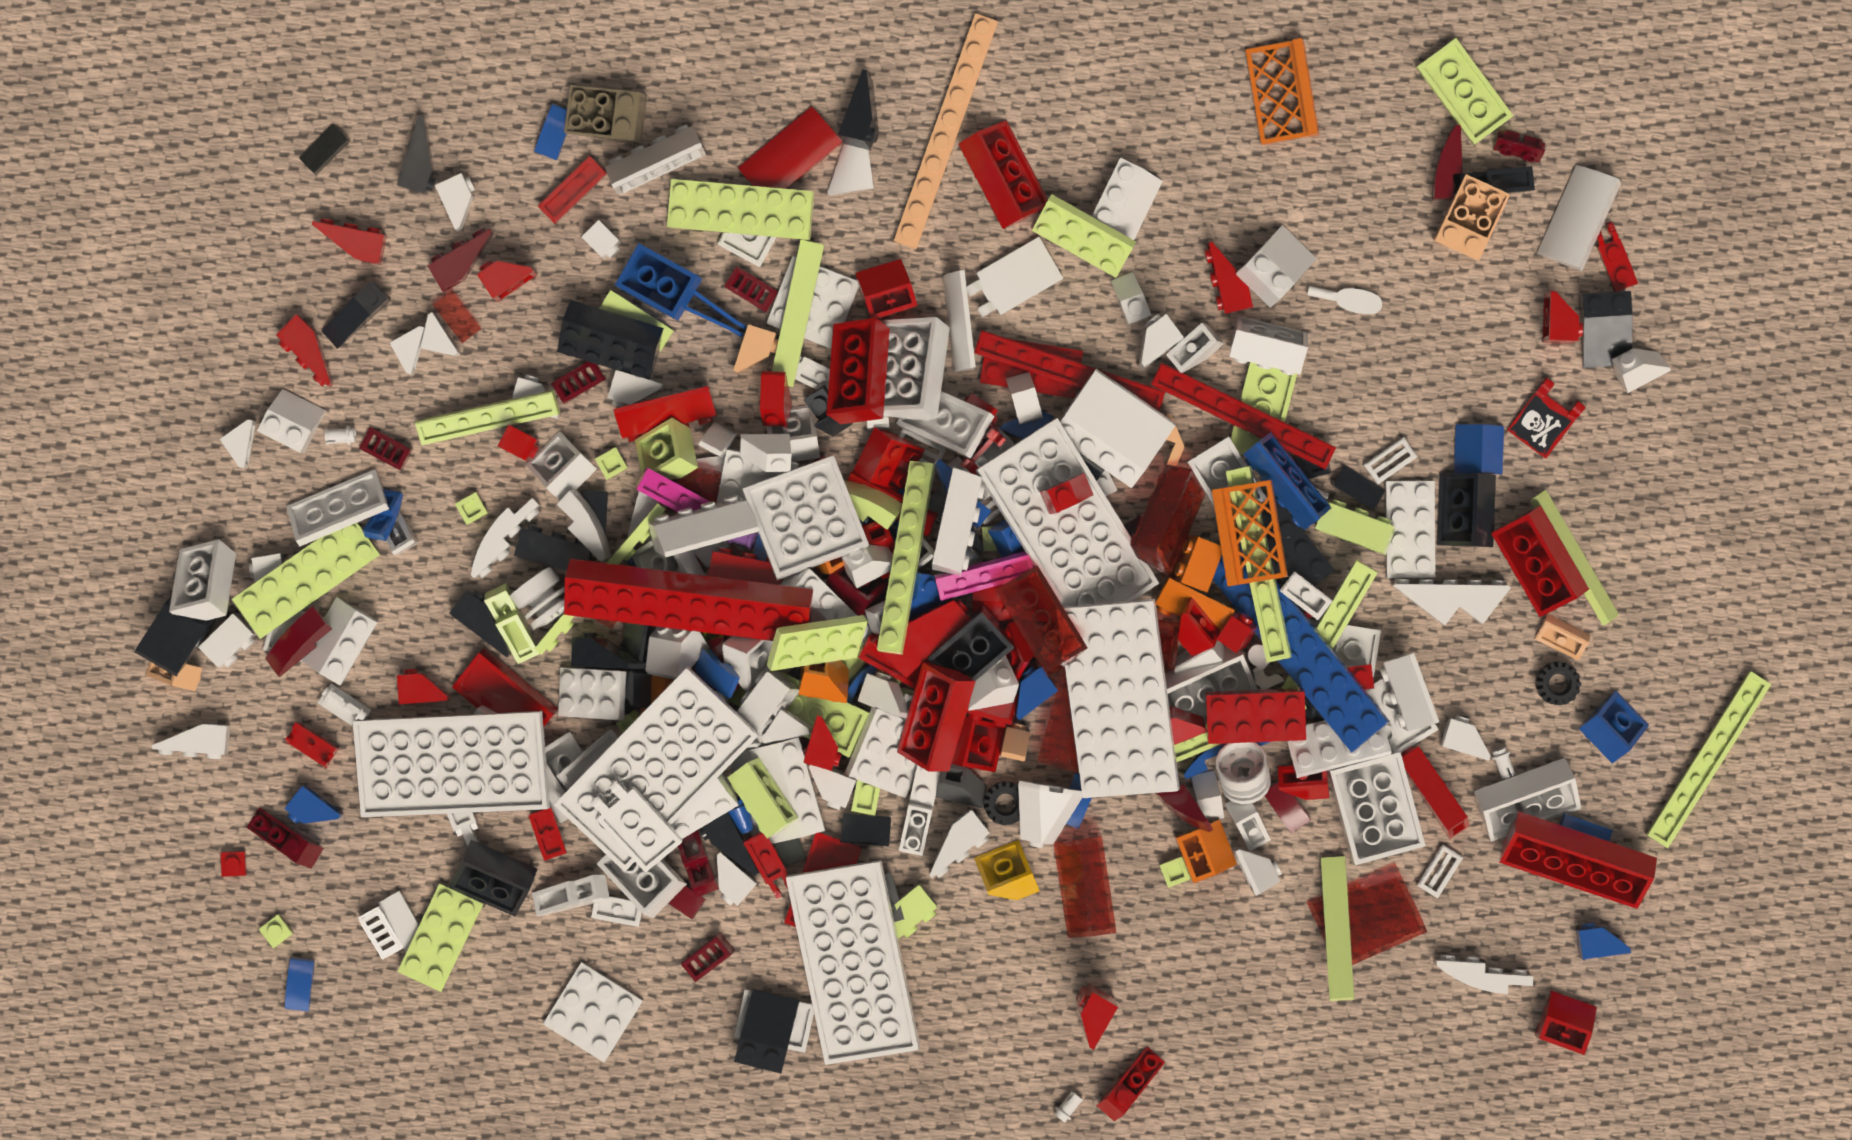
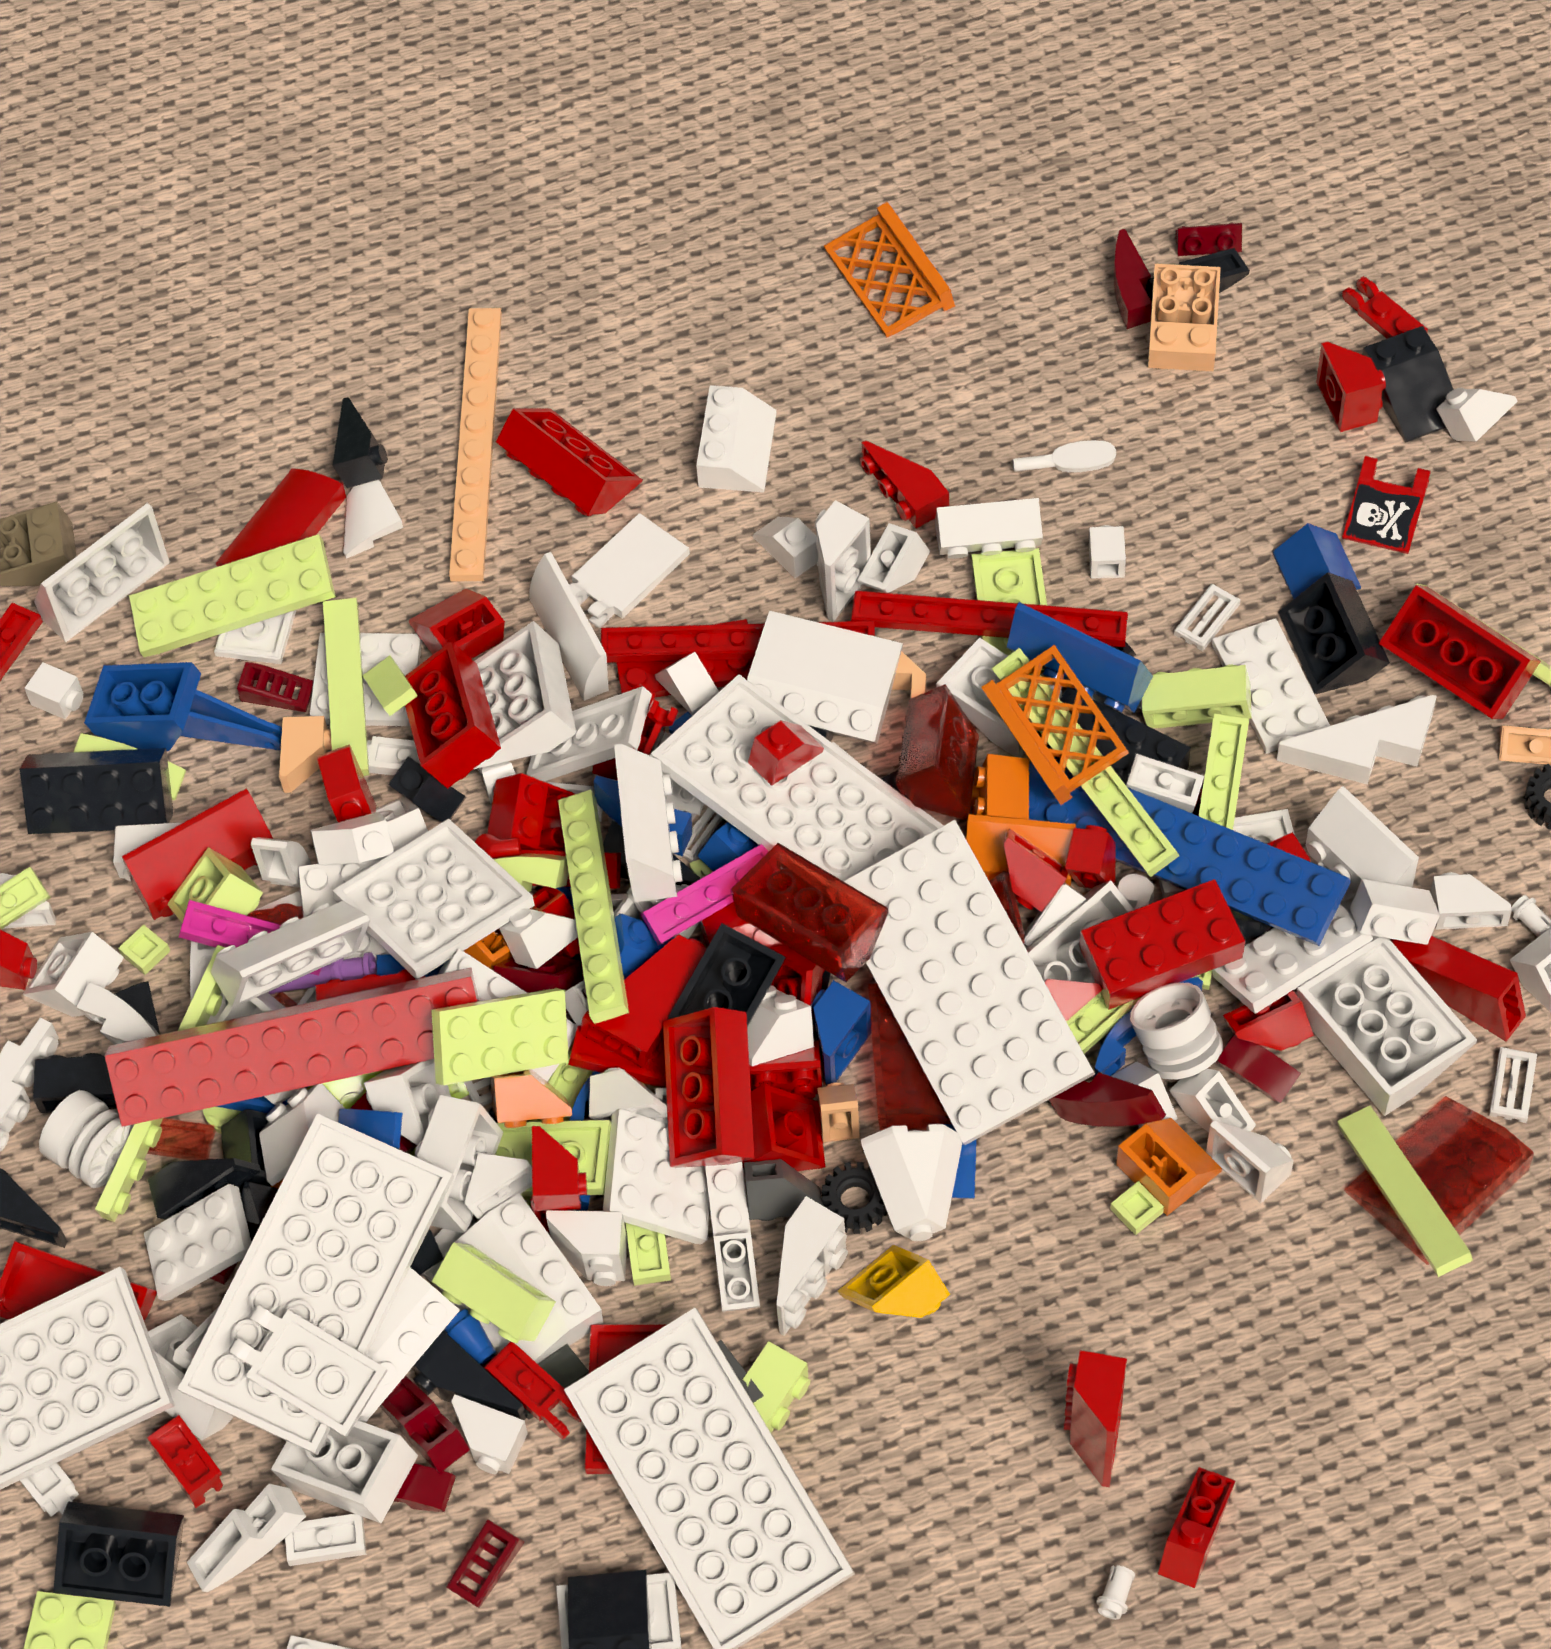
camera: 25 degrees left, 30 degrees down
yellowish green slope [484,583,540,664] -> none
dark red slope [551,362,606,405] -> none
black slope [841,813,891,846] -> none
yellowish green plate [1032,194,1136,278] -> none
clear red slope [1053,835,1117,938] -> none
white slope [1236,225,1317,308] -> none
black slope [1331,465,1385,511] -> none
yellowish green plate [1416,38,1513,146] -> none
white slope [1537,165,1621,271] -> none
none -> yellowish green tile [363,655,418,716]
none -> red arm [475,833,521,859]
none -> white brick [1089,525,1126,578]
none -> white brick [1350,879,1440,945]

